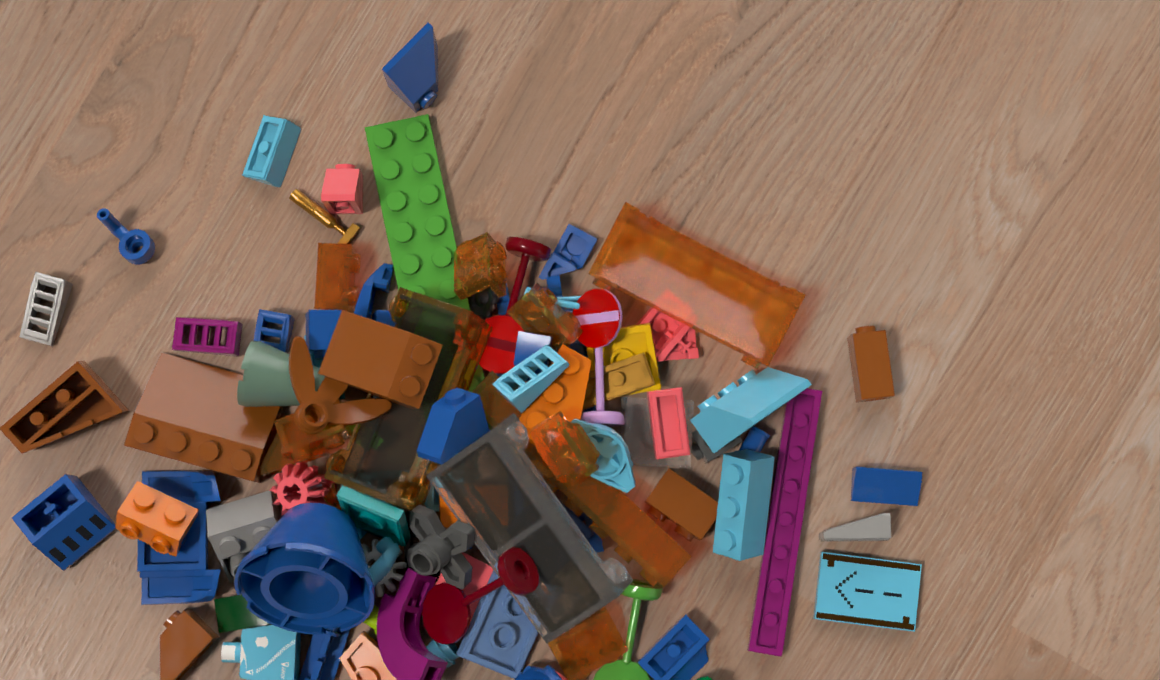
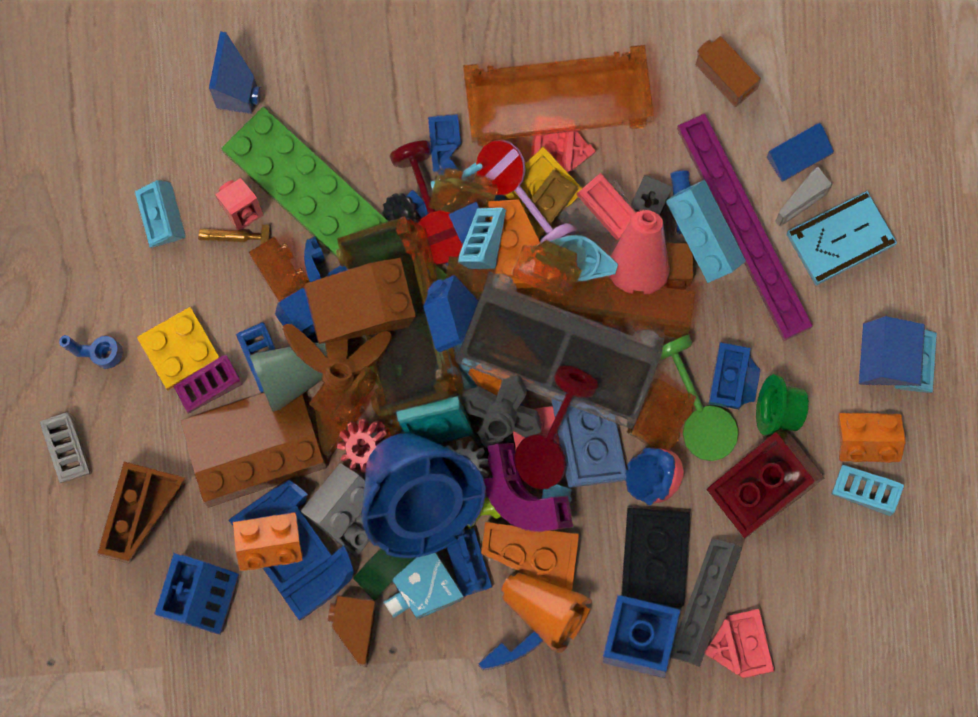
camera: 30 degrees left, 5 degrees down
medium azure arm [369,537,400,587] -> none
clear orange bracket [454,232,508,300] -> none
medium azure slope [690,367,812,453] -> none
none -> yellow plate [137,307,220,391]
none -> coral cone [609,210,670,294]

